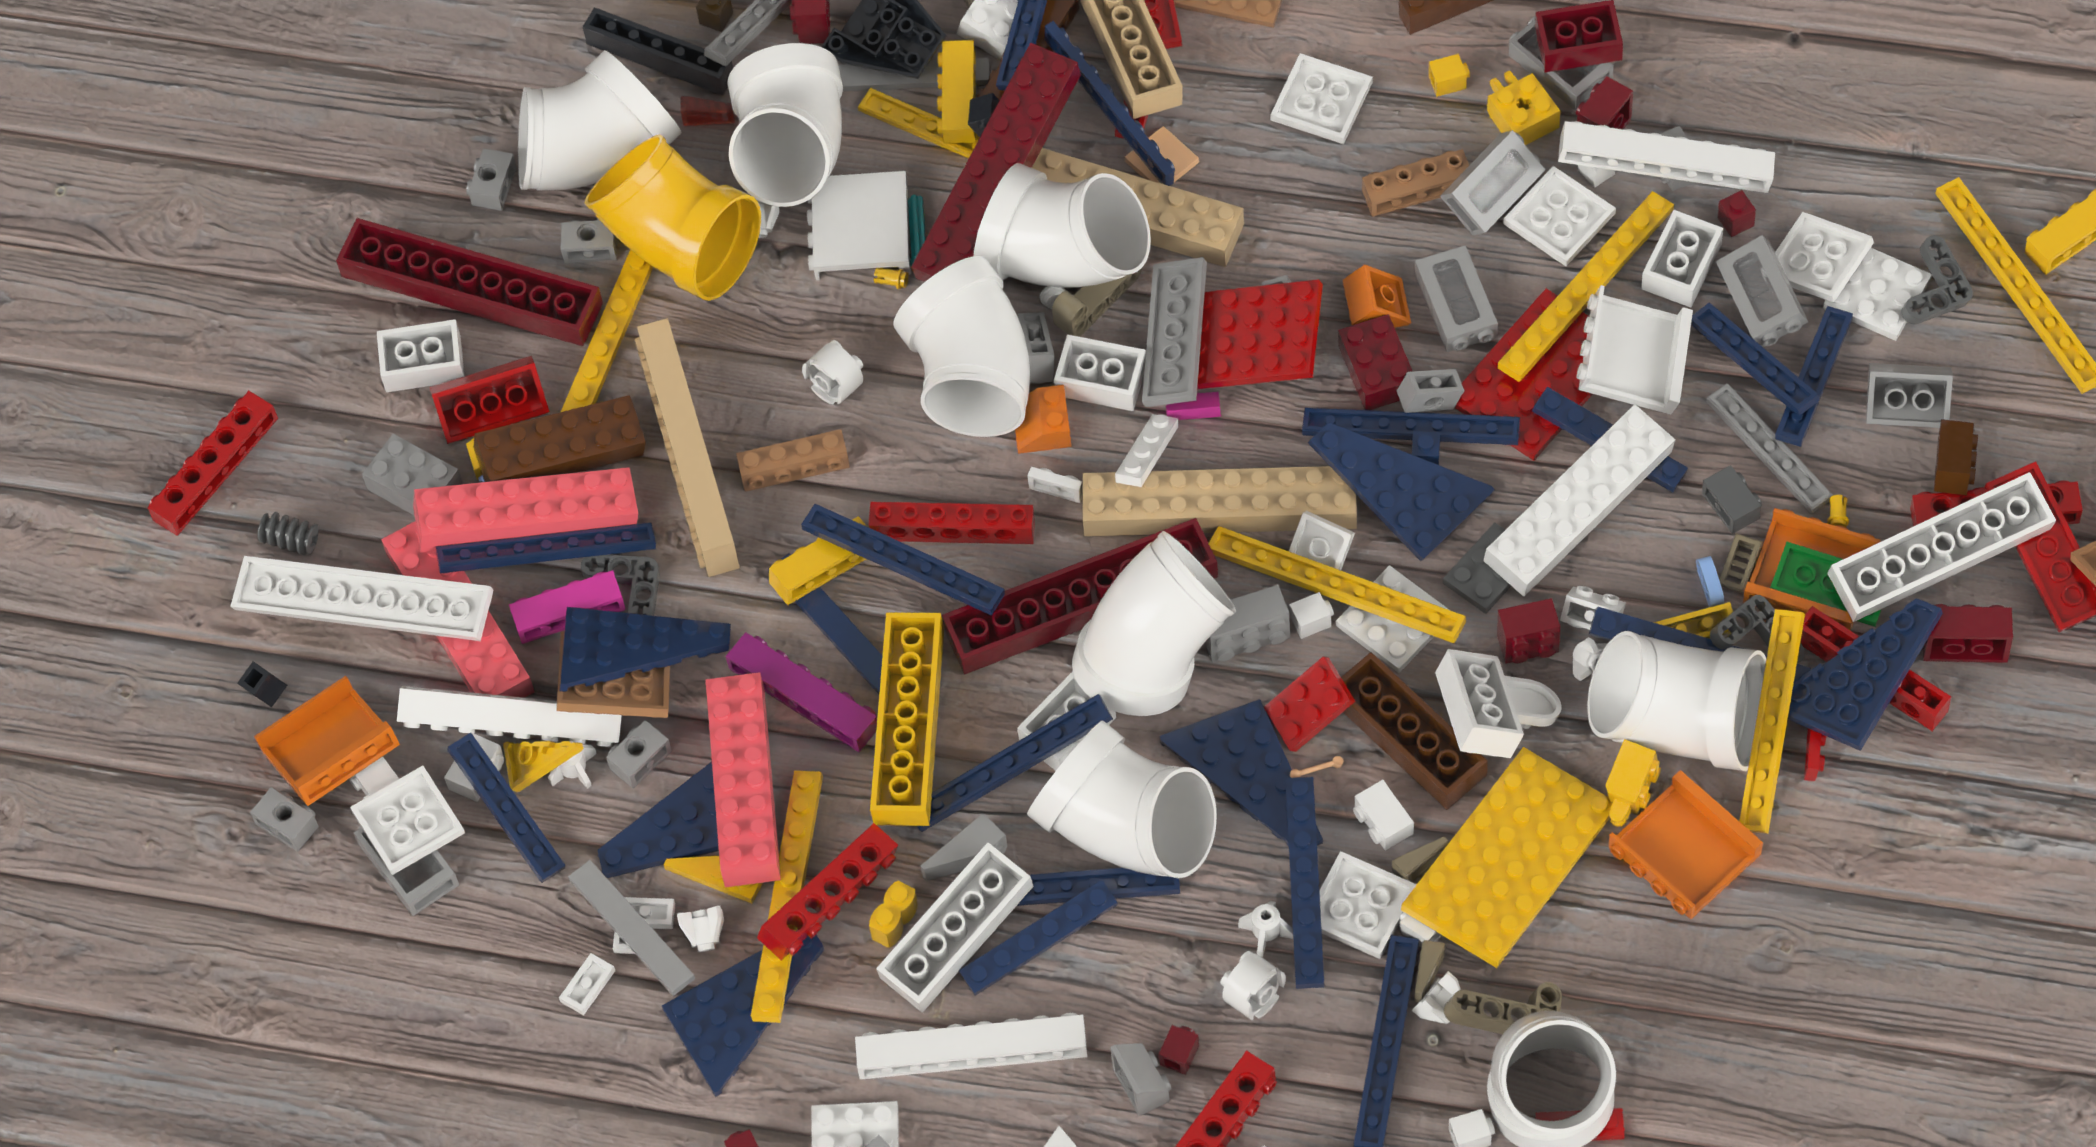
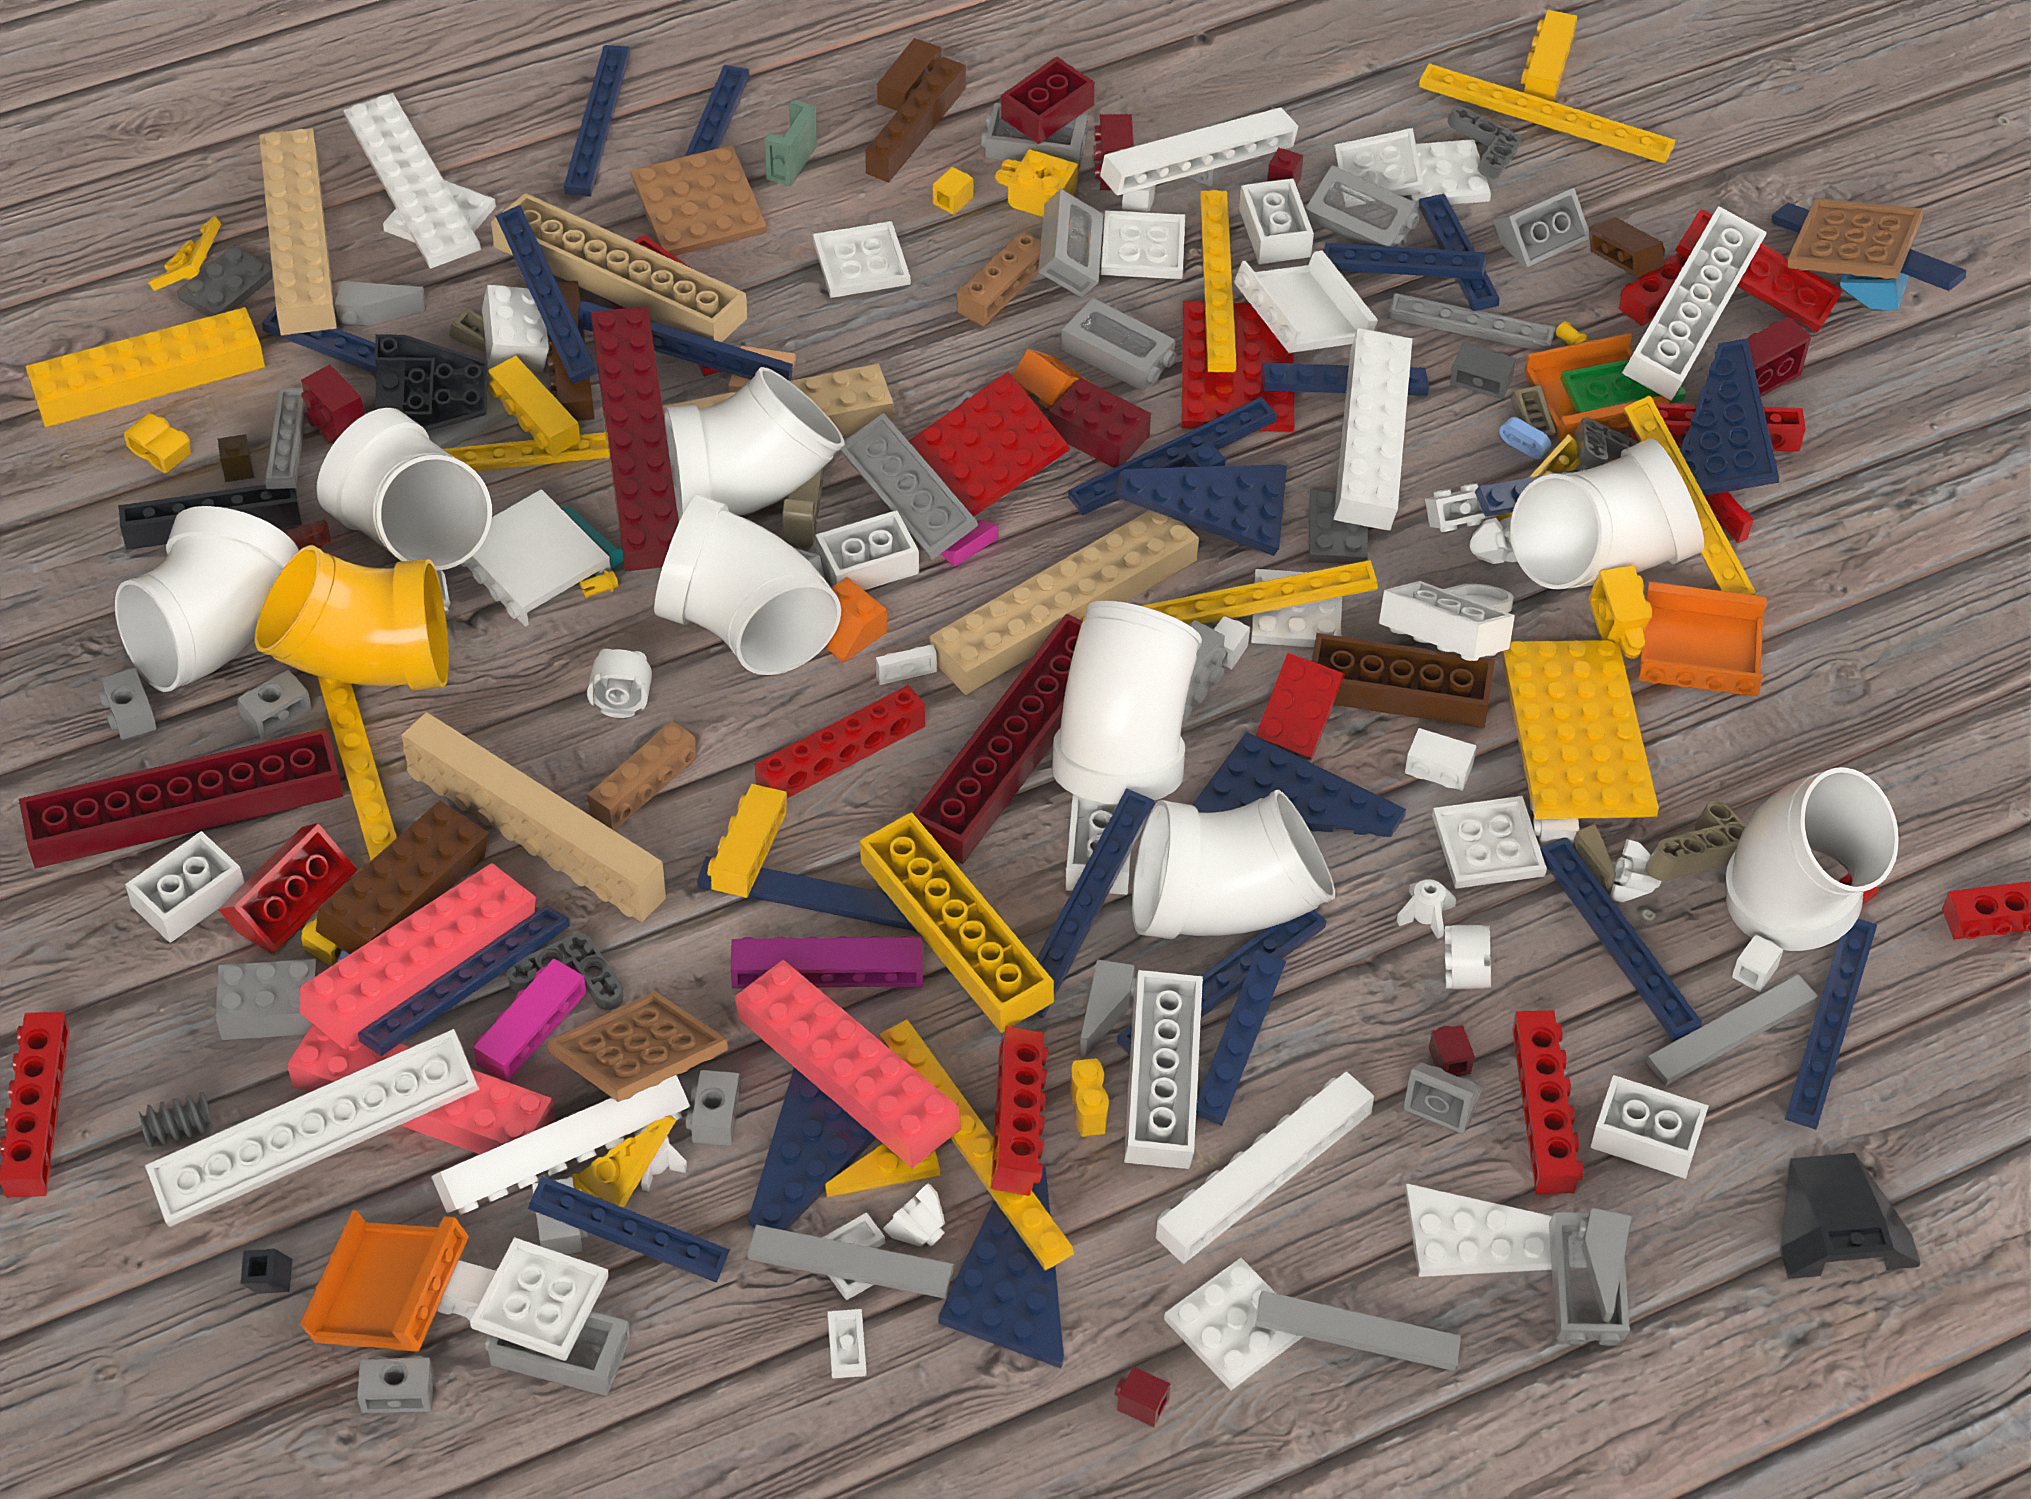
camera: 45 degrees left, 10 degrees down
dark blue wing [560,607,731,692] -> none
dark blue plate [801,504,1005,616] -> none
black brick [968,93,1000,137] -> none
white plate [1040,286,1065,309] -> none
white plate [1115,414,1178,487] -> none
dark blue plate [1285,777,1325,989] -> none
white plate [1289,511,1355,570] -> none
light nougat hinge [1290,756,1344,778] -> none
dark tan slope [1392,836,1448,883] -> none
light grey brick [1397,369,1464,413] -> none
dark red brick [1497,598,1560,664] -> none

